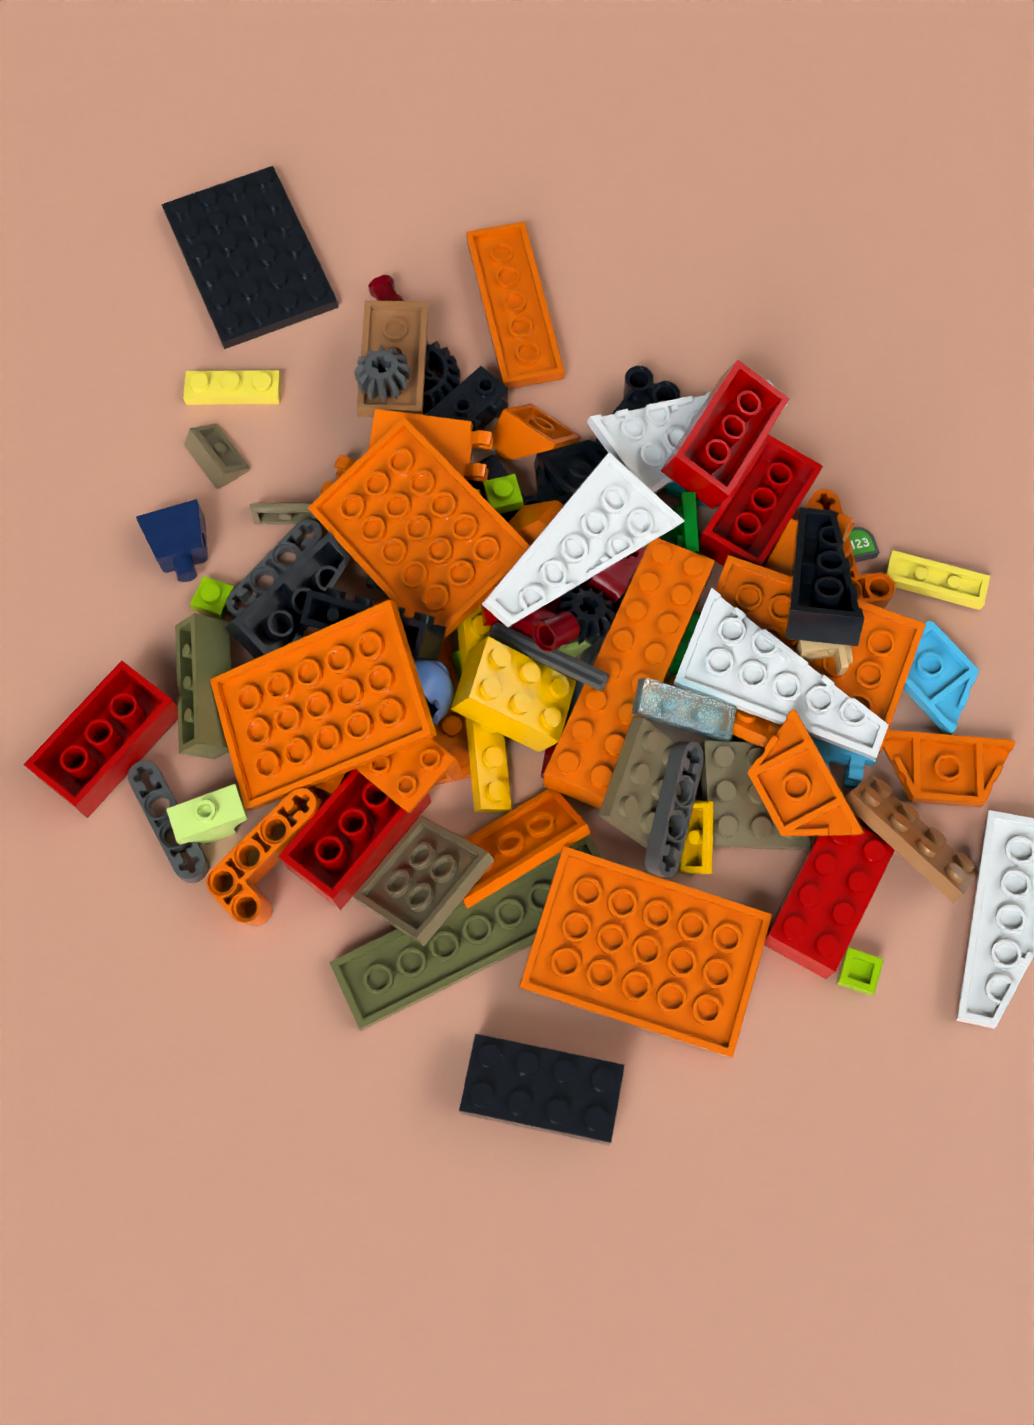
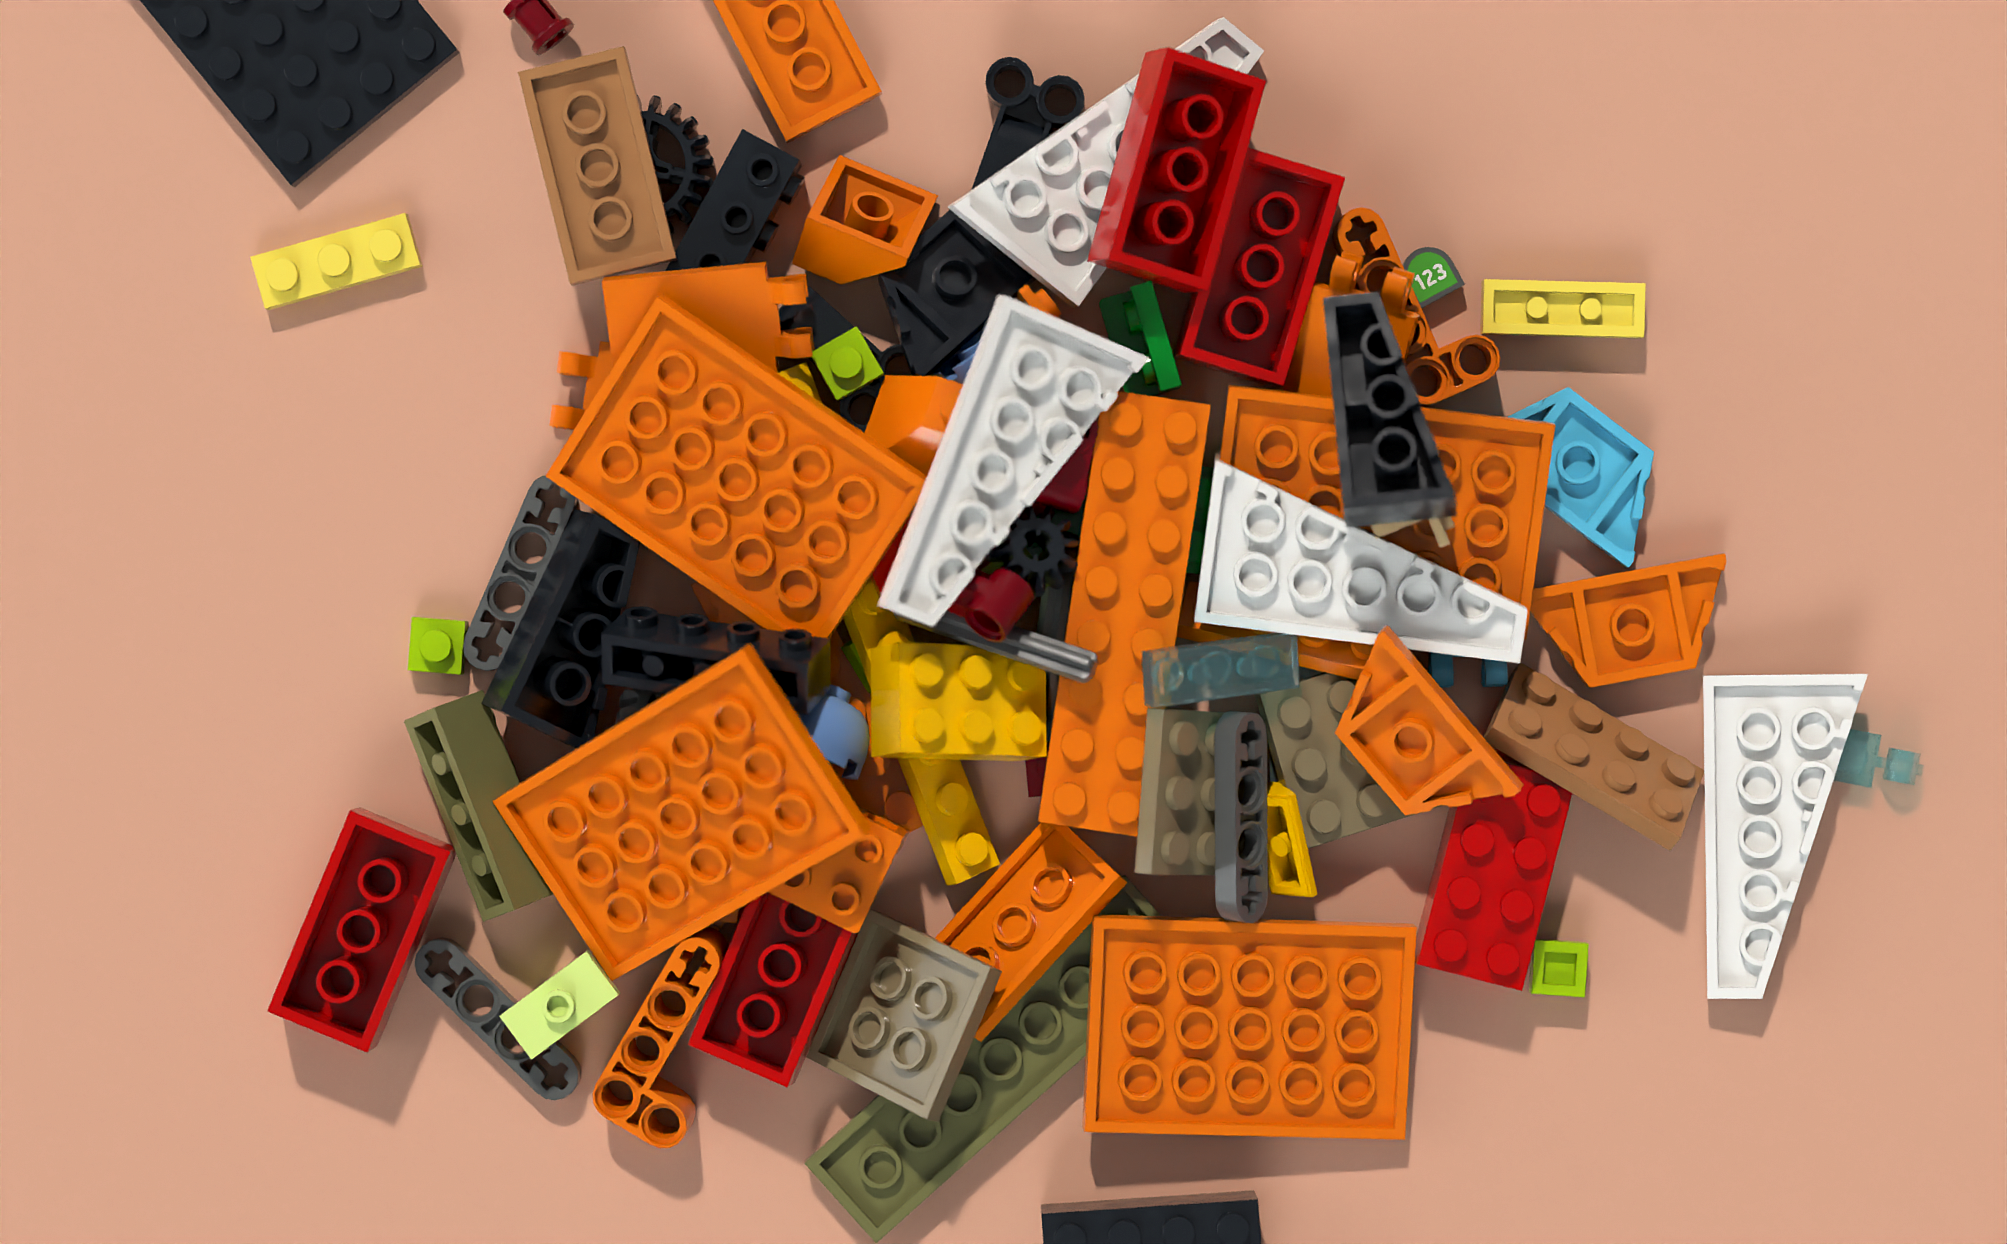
camera: 10 degrees left, 20 degrees up
dark blue torso [136,499,208,582] -> none
dark tan slope [185,423,250,489] -> none
dark tan slope [250,502,320,524] -> none
dark grey gear [354,345,411,404] -> none

